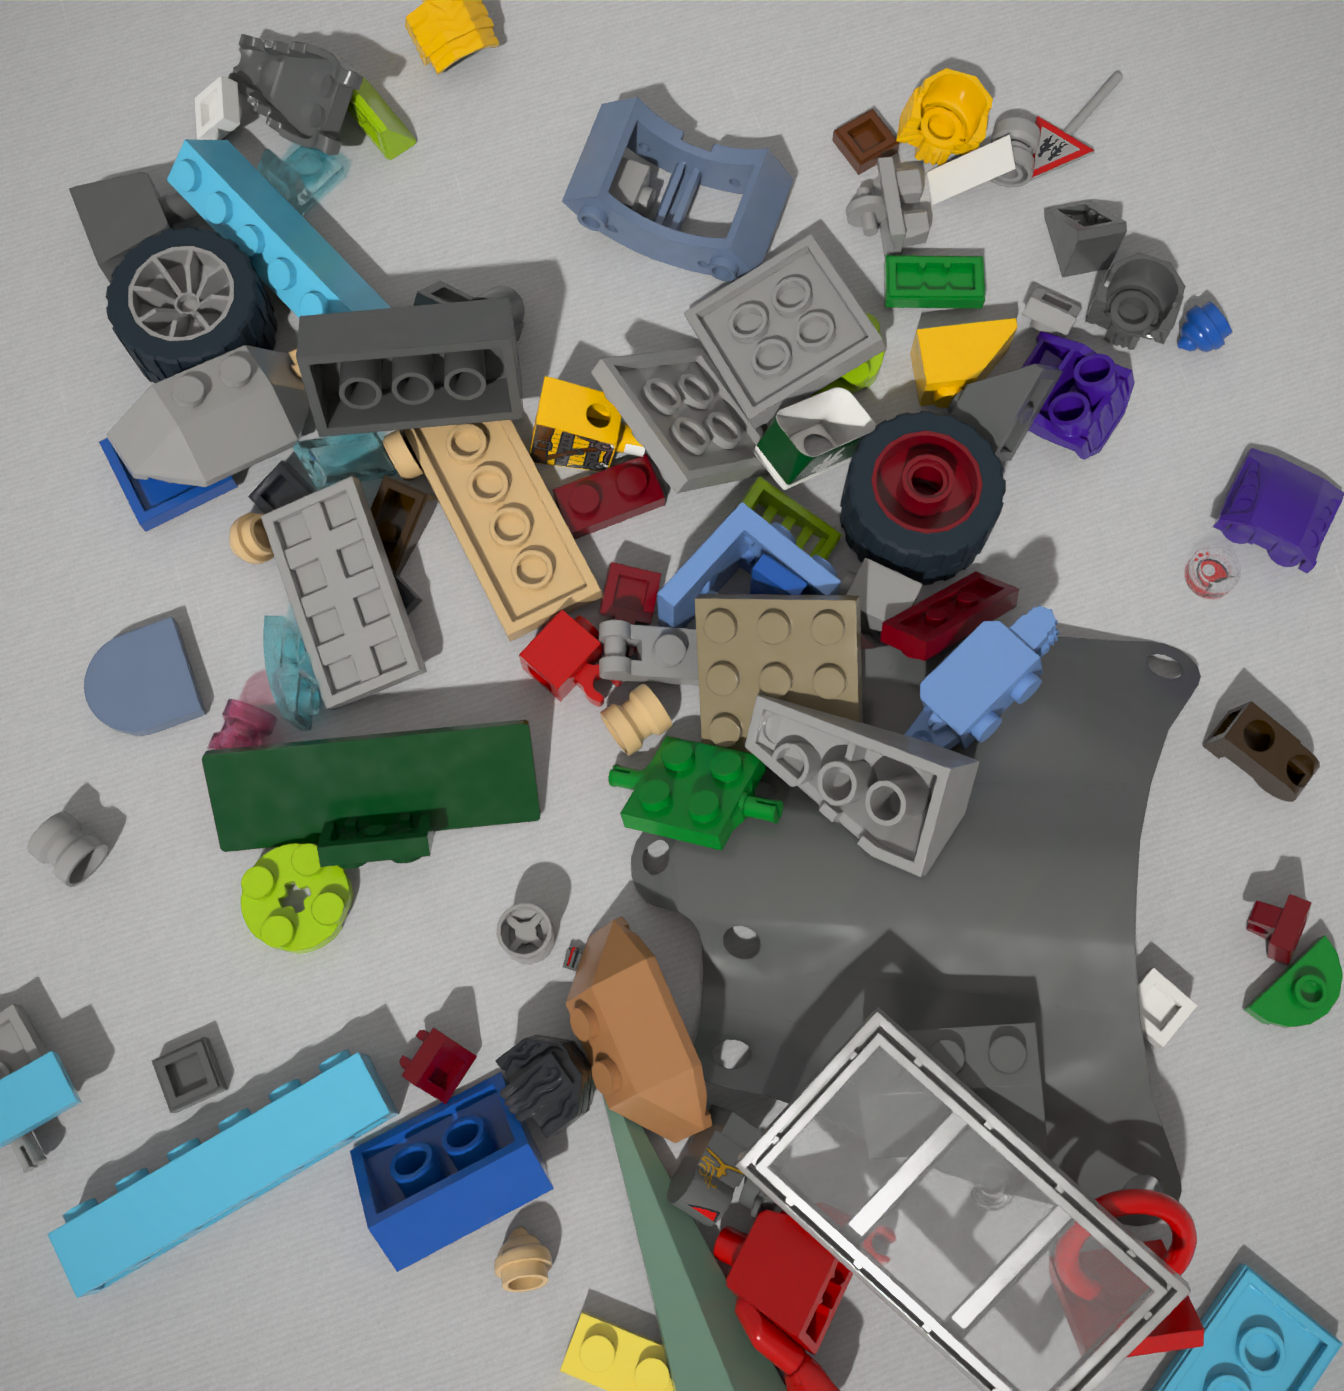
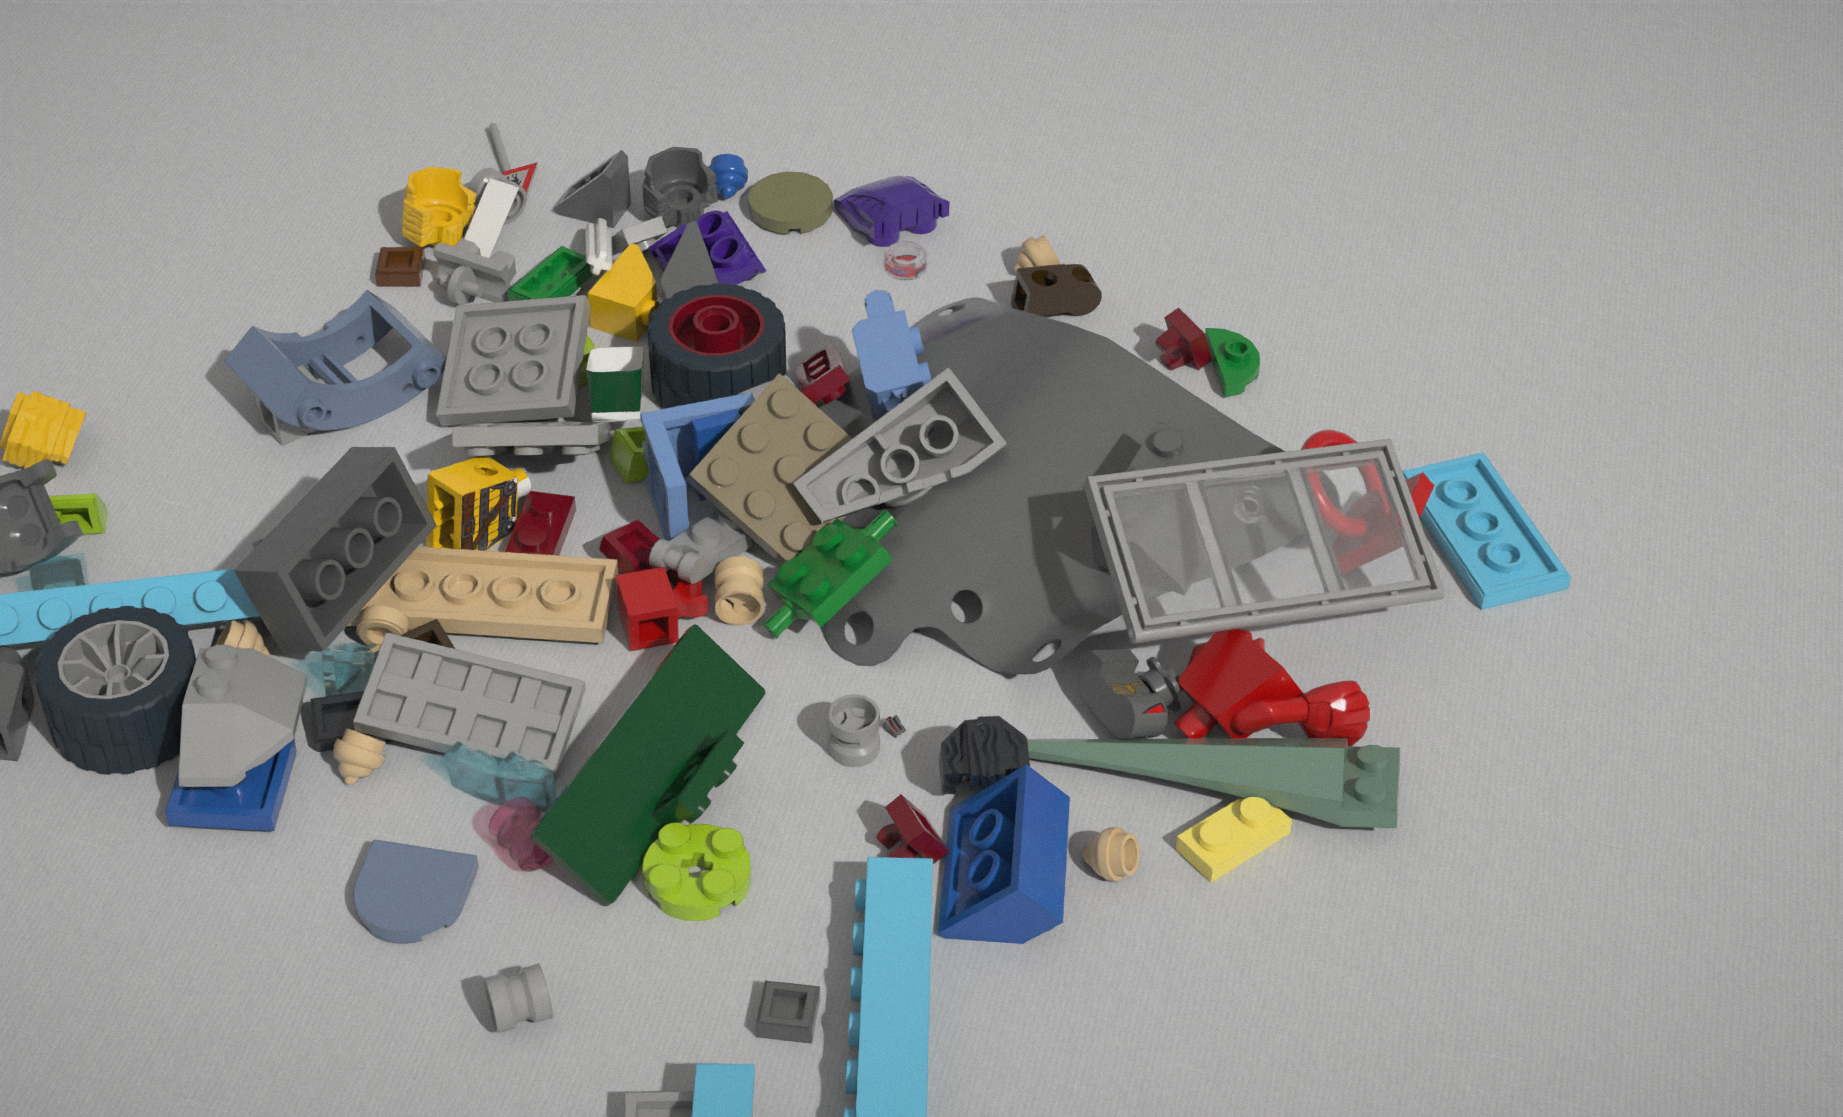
camera: 60 degrees left, 30 degrees down
medium nougat wedge [565,916,713,1143] -> none
none -> white axle [585,218,613,276]
none -> olive tile [748,171,833,234]
none -> tan plate [1014,235,1060,272]

